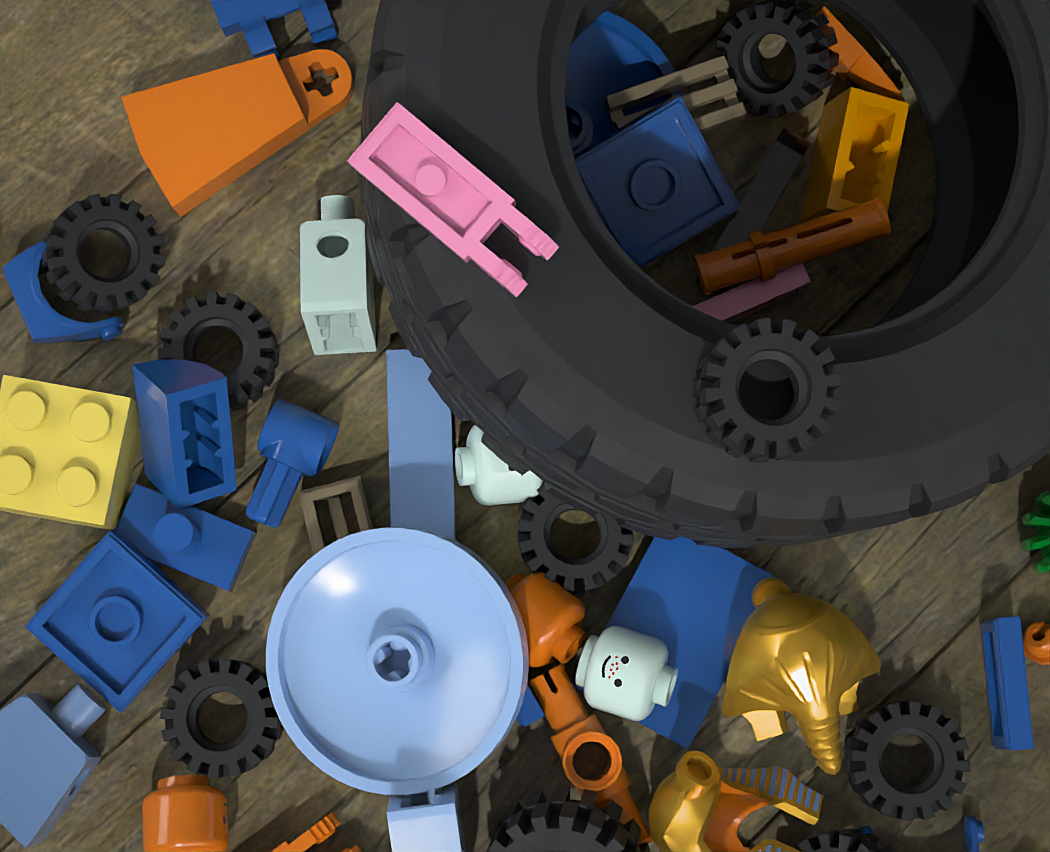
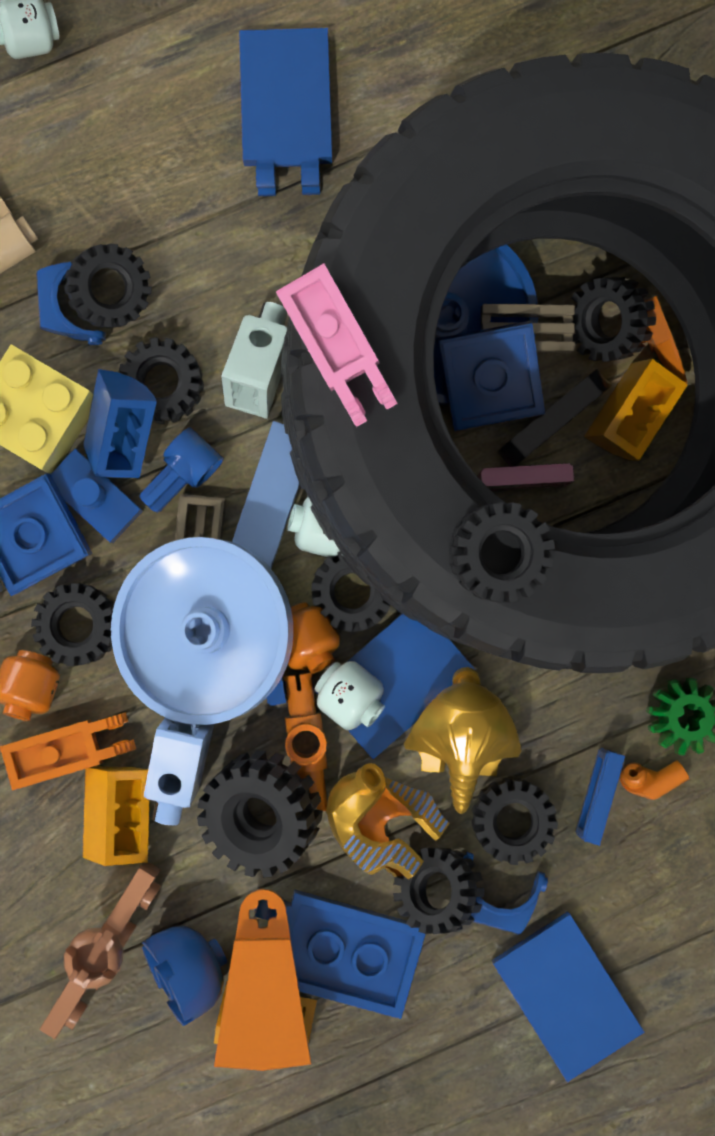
camera: 15 degrees right, 5 degrees up
orange piece [121,49,354,217] -> none
orange pin [693,197,891,295] -> none

